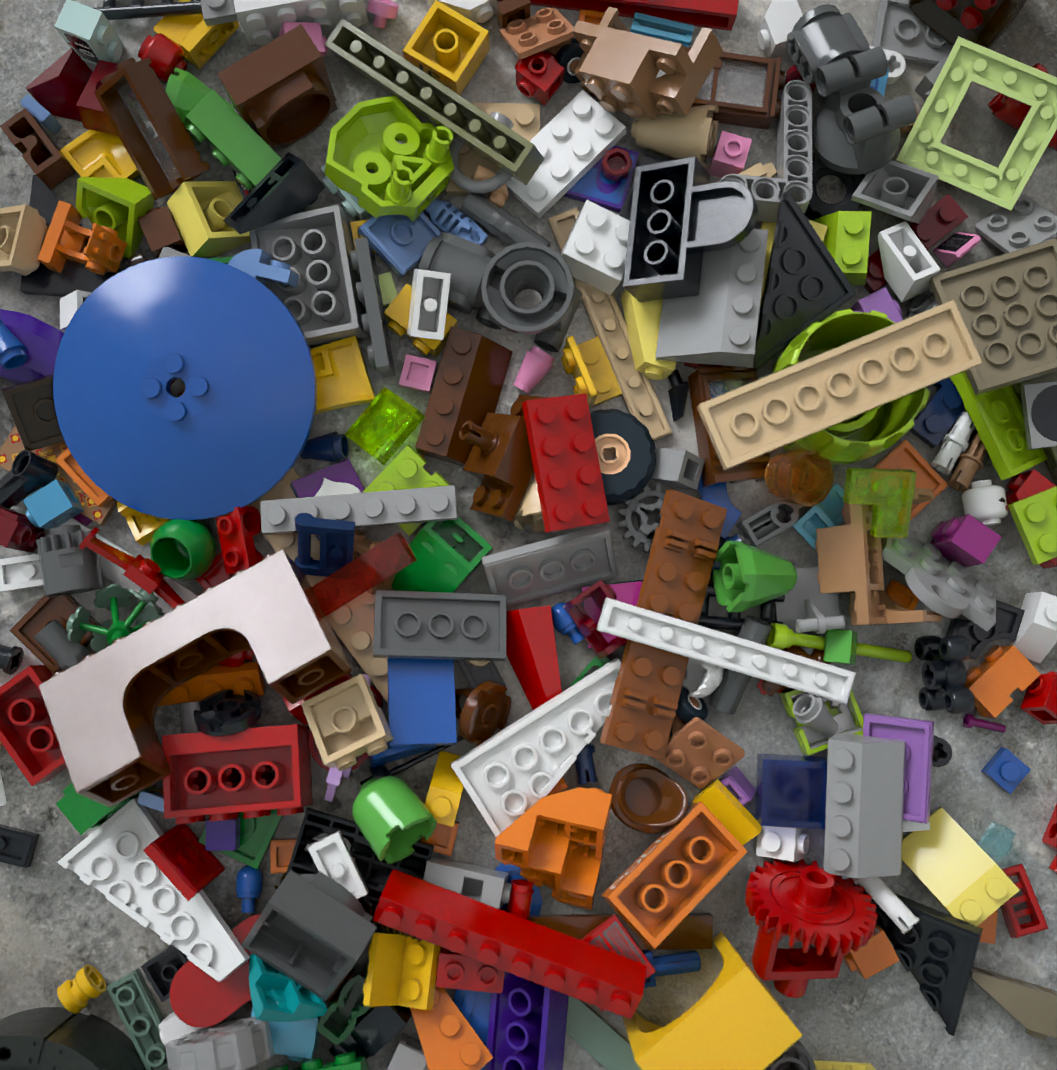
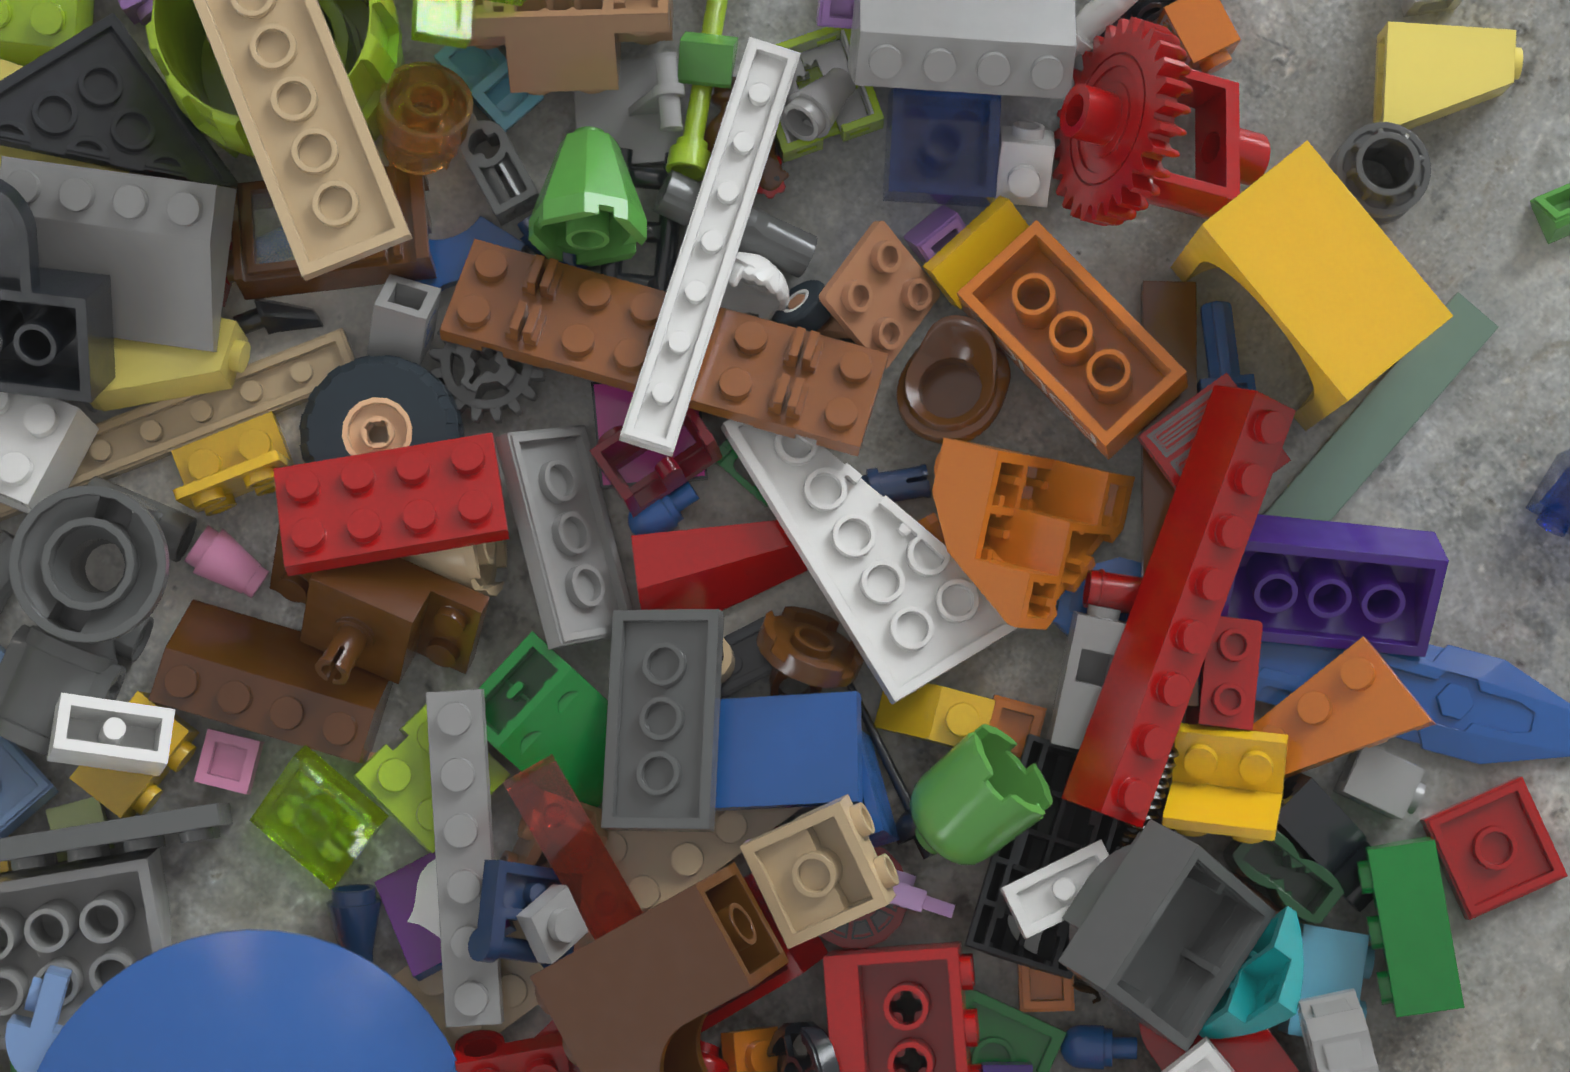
camera: 85 degrees left, 0 degrees up
yellow plate [310,335,377,415] -> none
none -> light grey plate [516,884,589,964]

